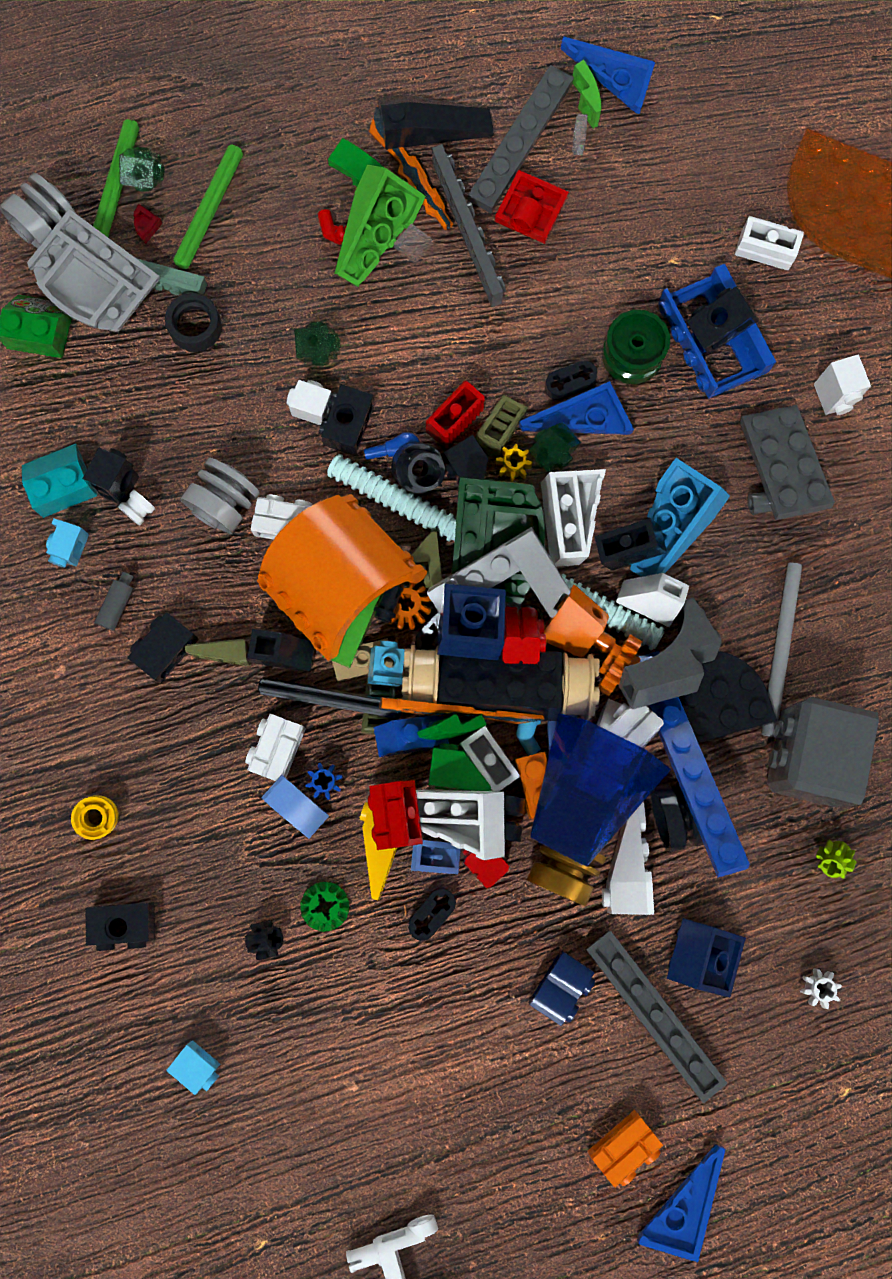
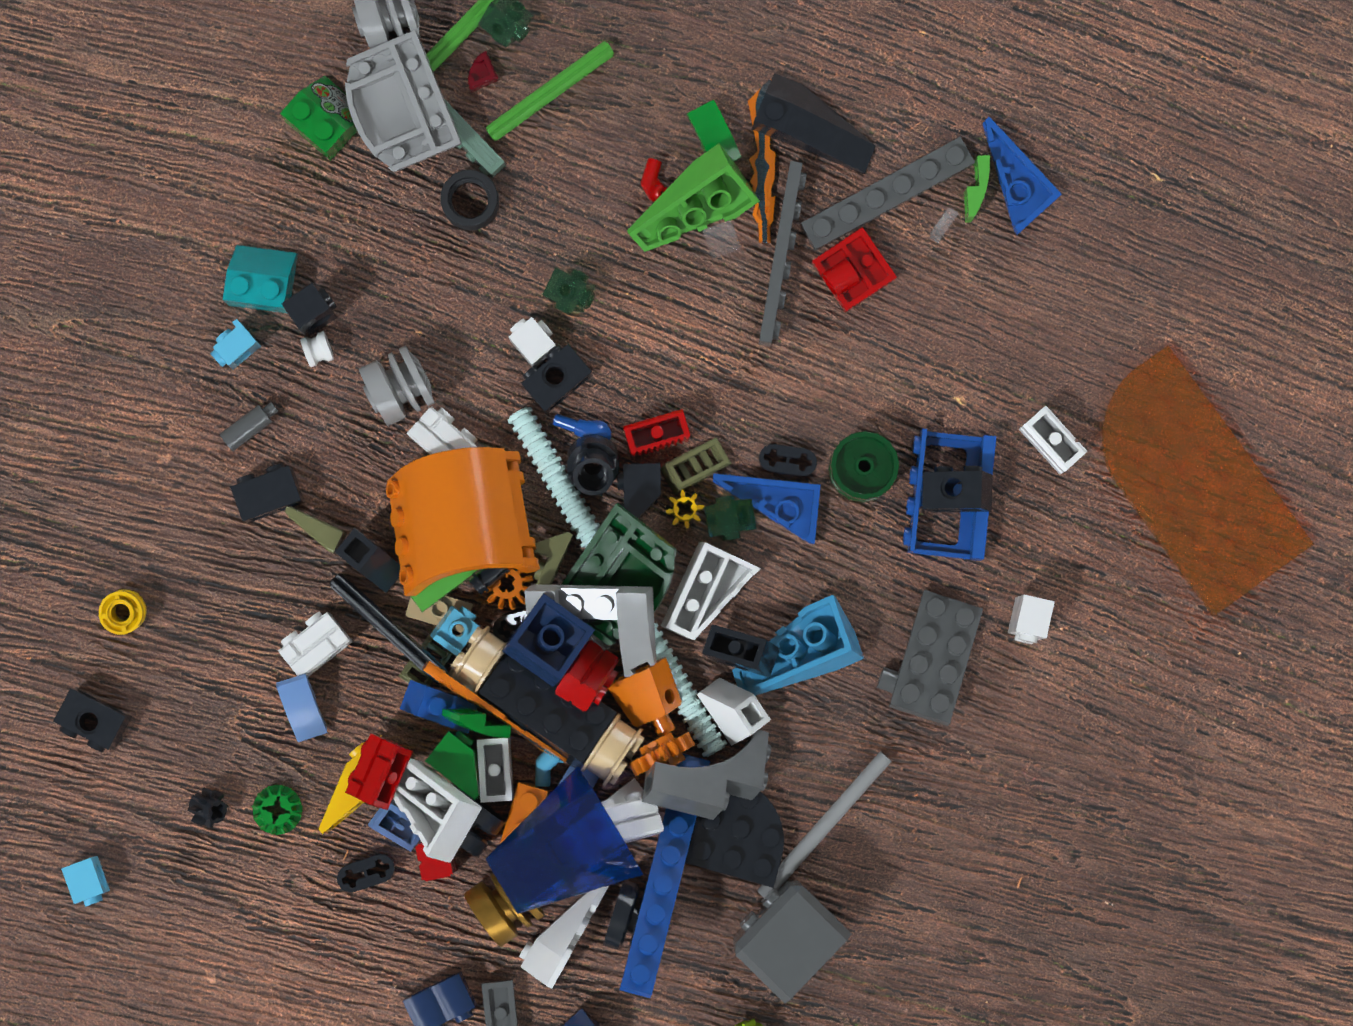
camera: 30 degrees right, 5 degrees up
blue gear [306,763,343,800] -> none

